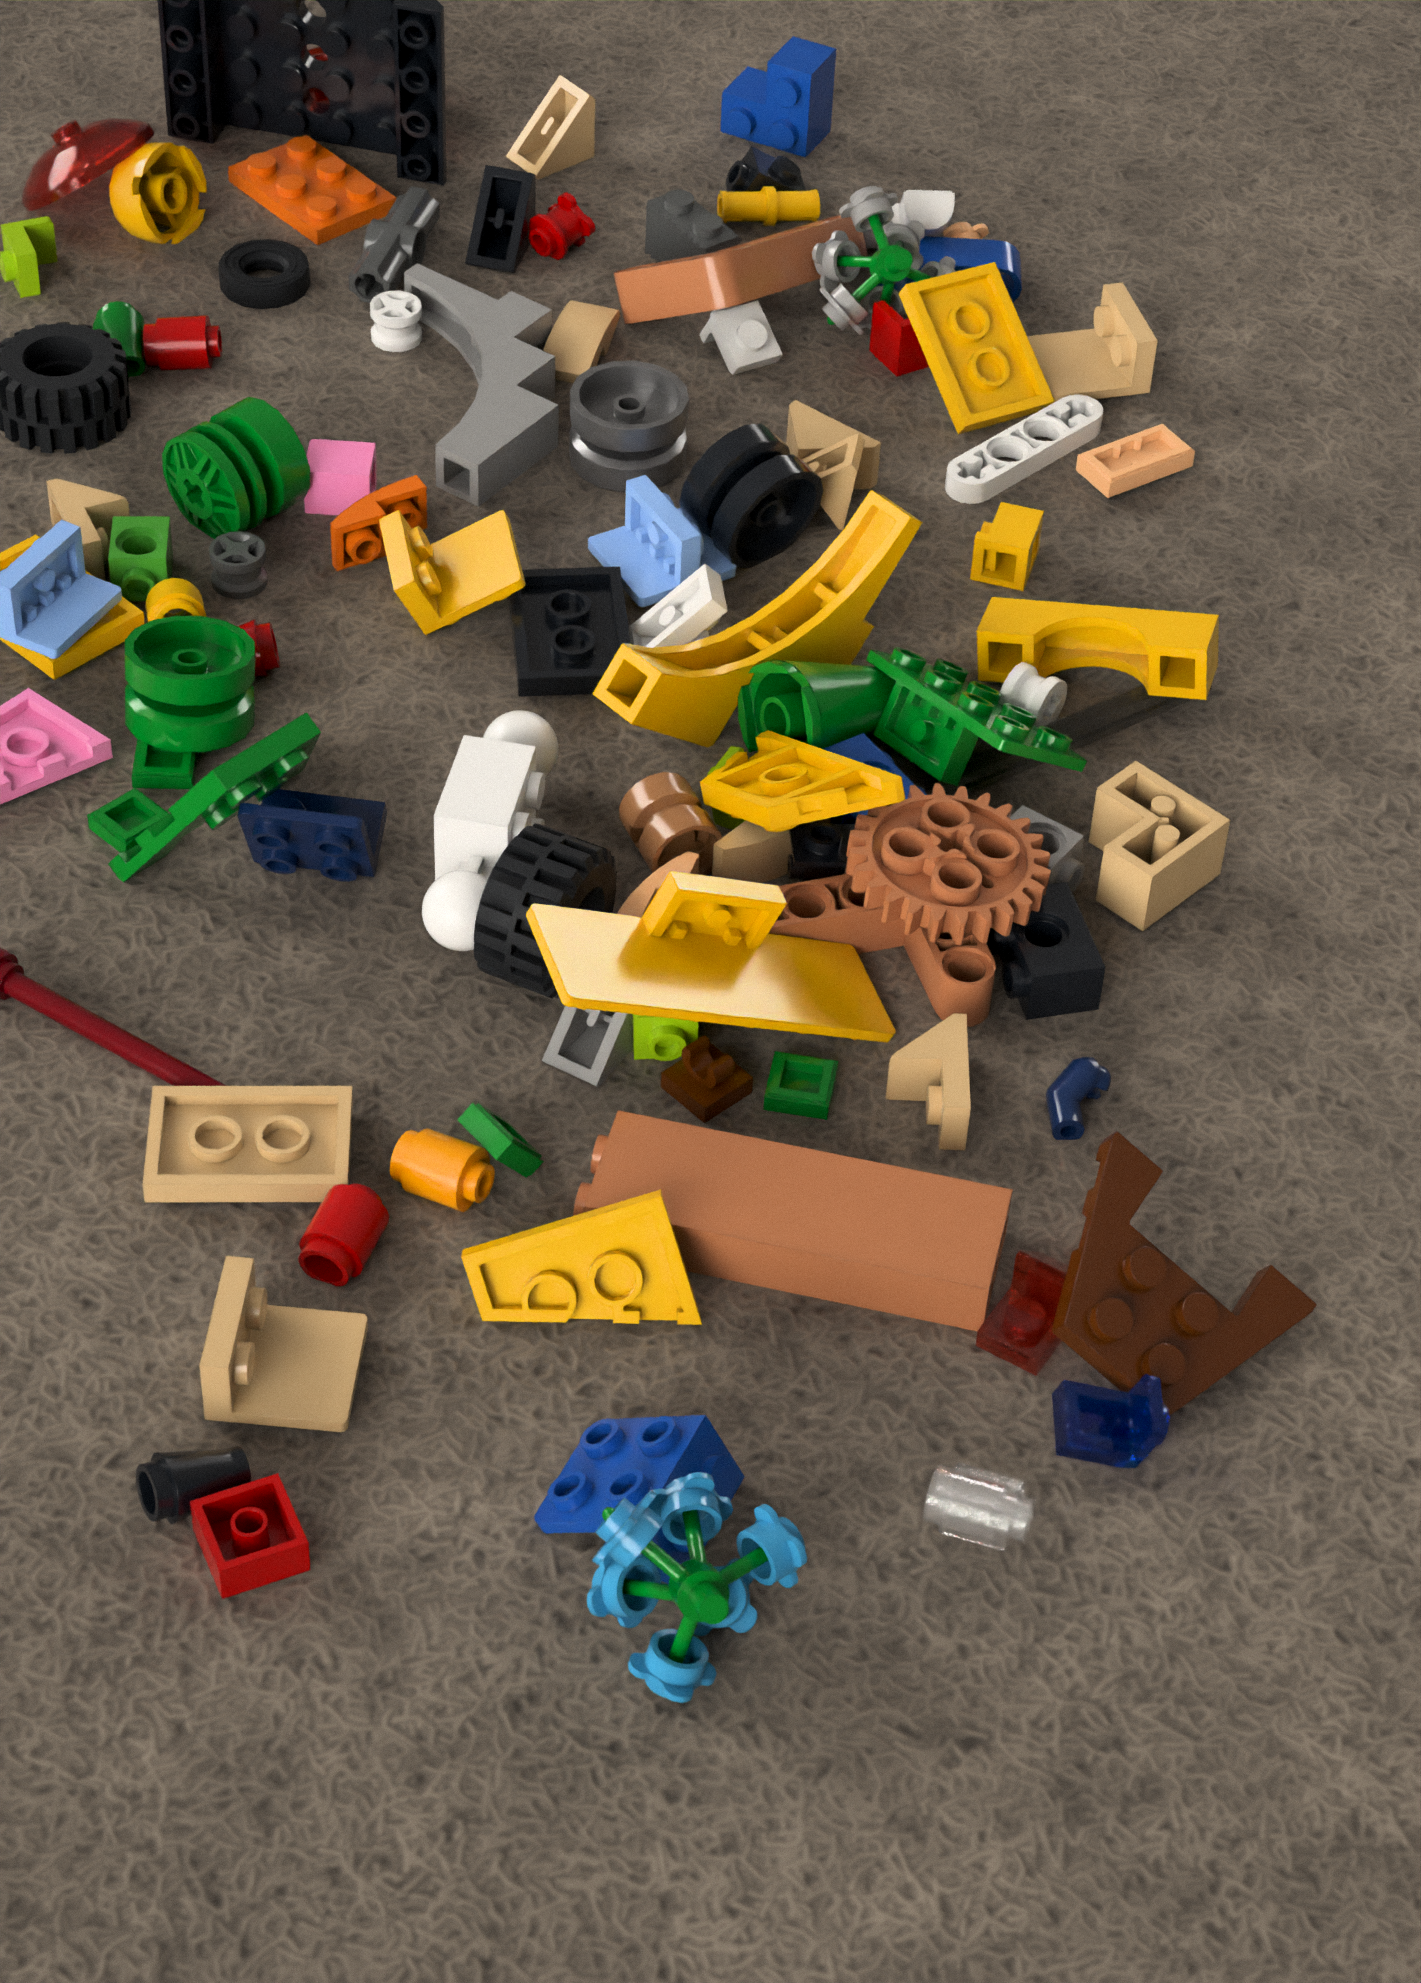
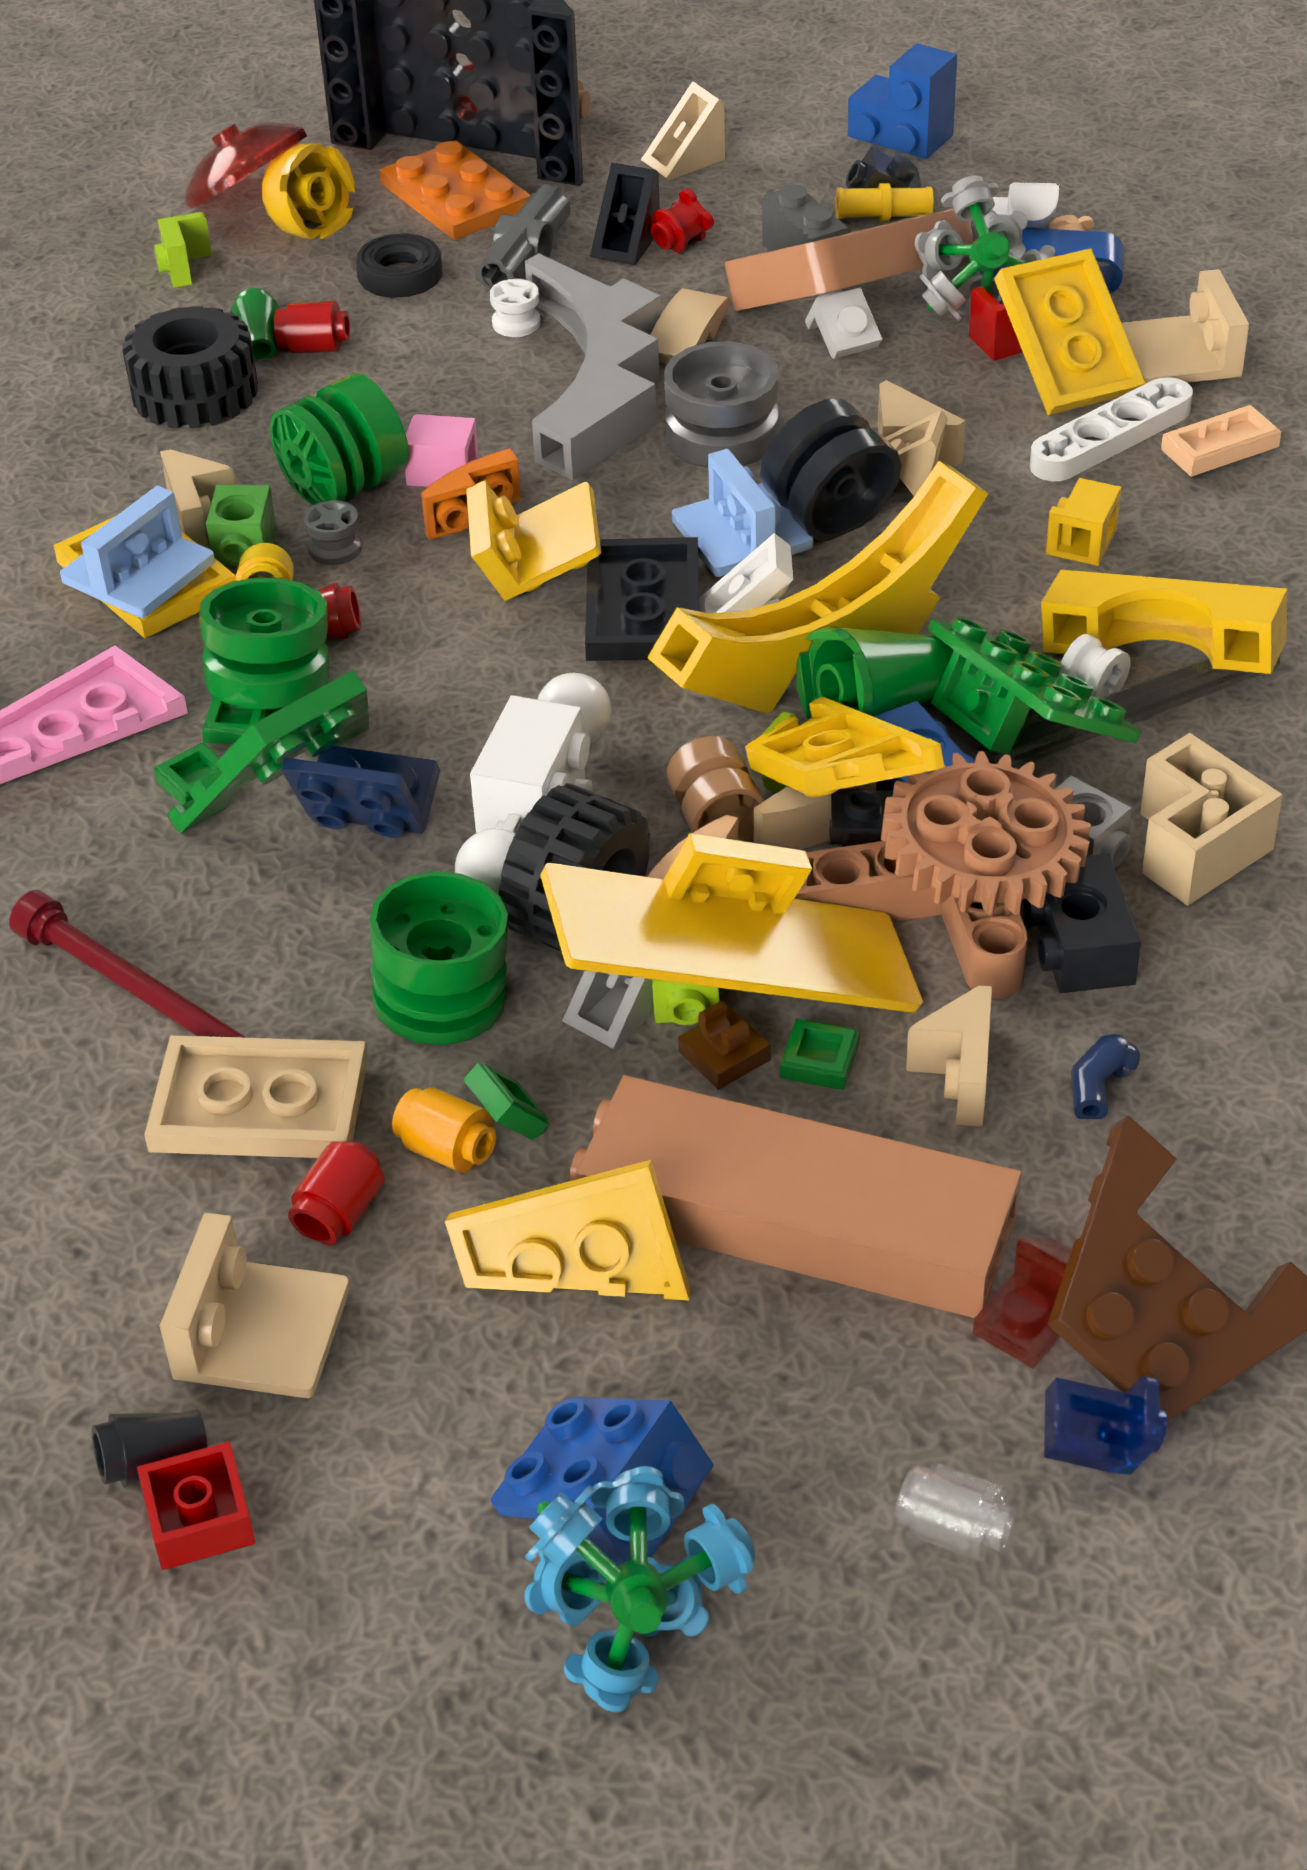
camera: 10 degrees right, 0 degrees up
none -> green wheel [369,871,508,1045]

